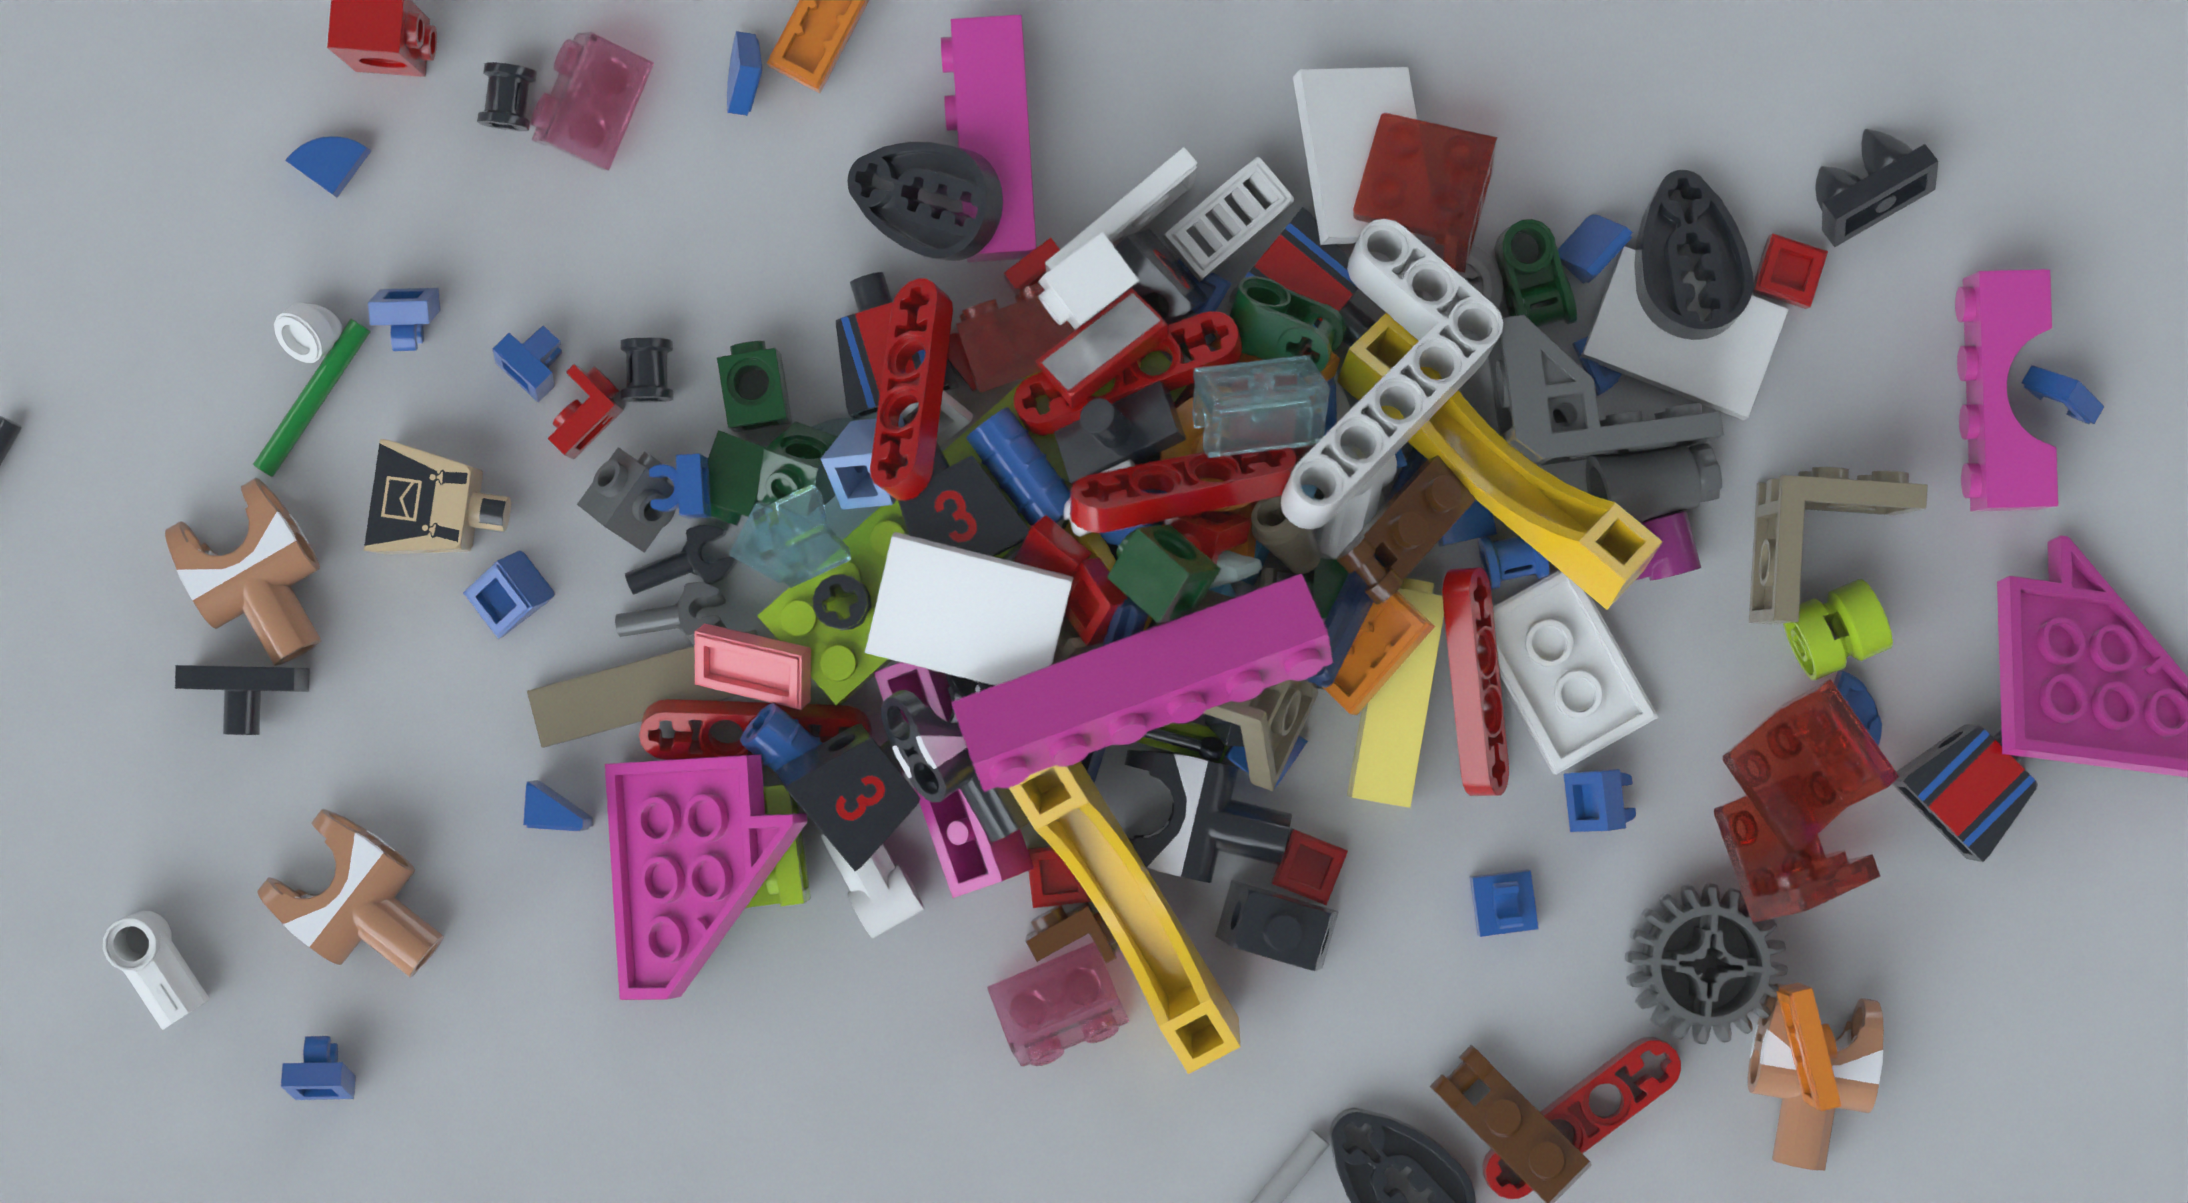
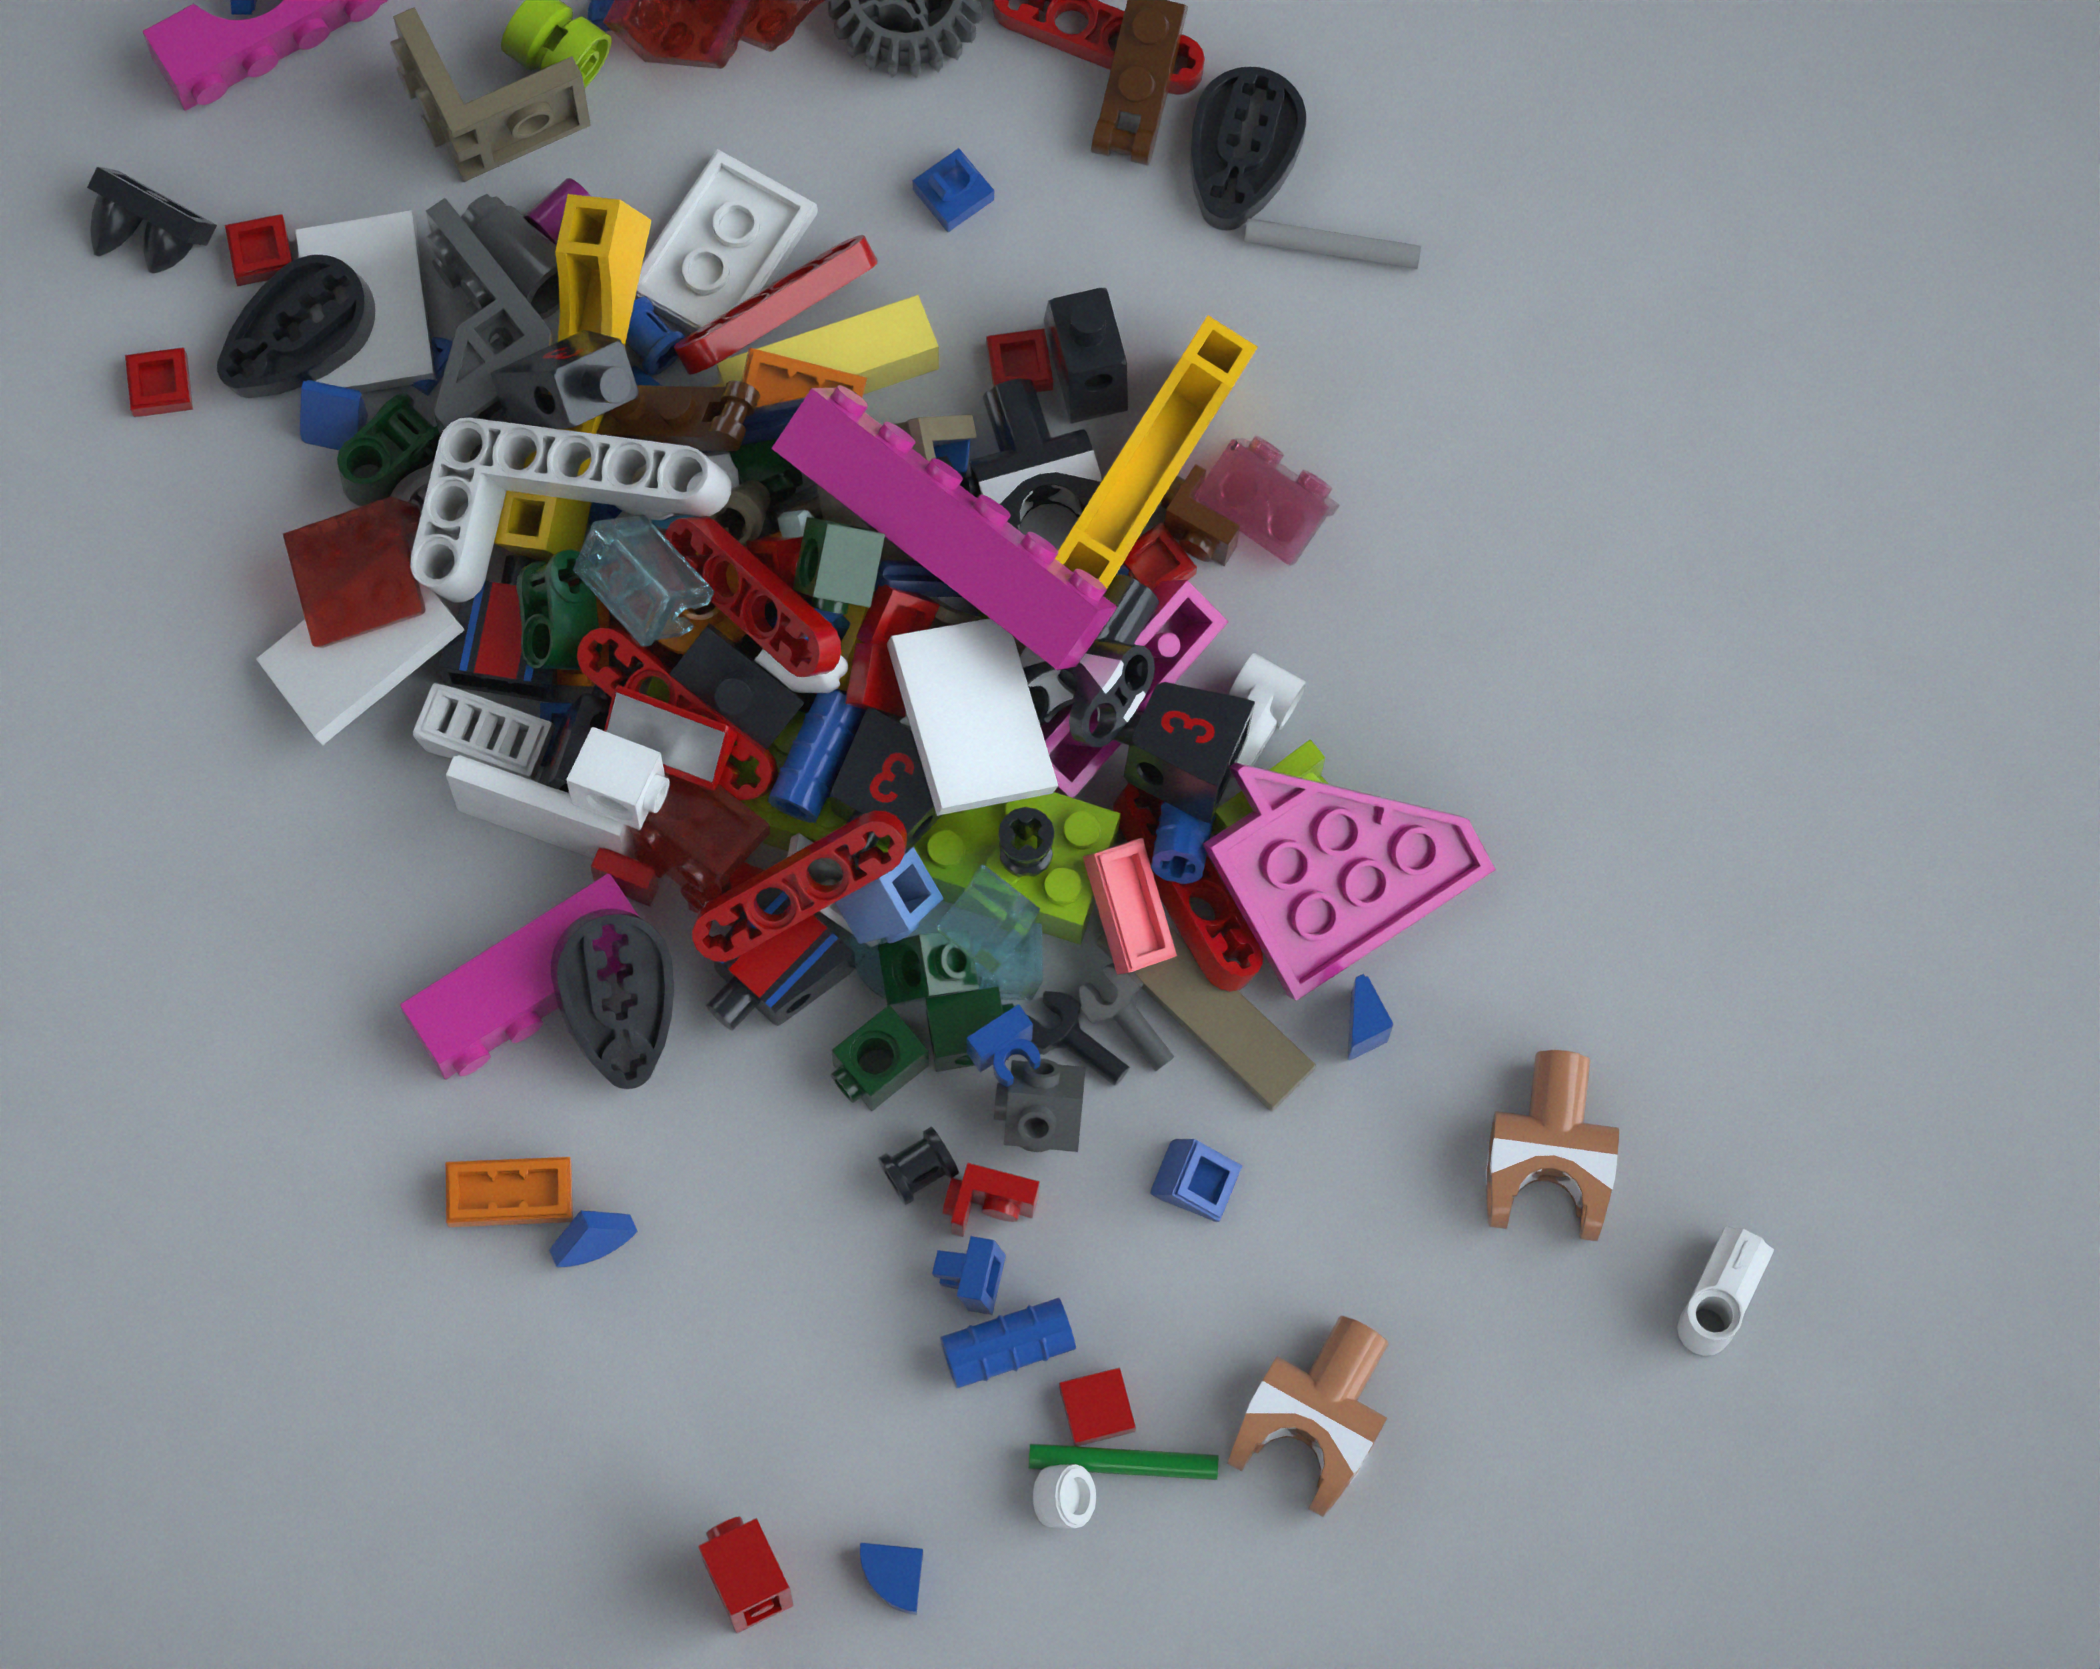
camera: 125 degrees left, 15 degrees down
black tile [175,665,310,735] -> none
blue tile [281,1036,356,1100] -> none
torso [364,439,511,554] -> none
tile [368,288,441,351] -> none
black bush [477,62,537,131] -> none
clear pink bracket [531,32,654,171] -> none
blue tile [1563,769,1636,832] -> none
none -> red tile [125,347,193,417]
none -> black torso [491,330,639,429]
none -> blue axle [940,1298,1076,1389]
none -> red tile [1059,1367,1136,1446]

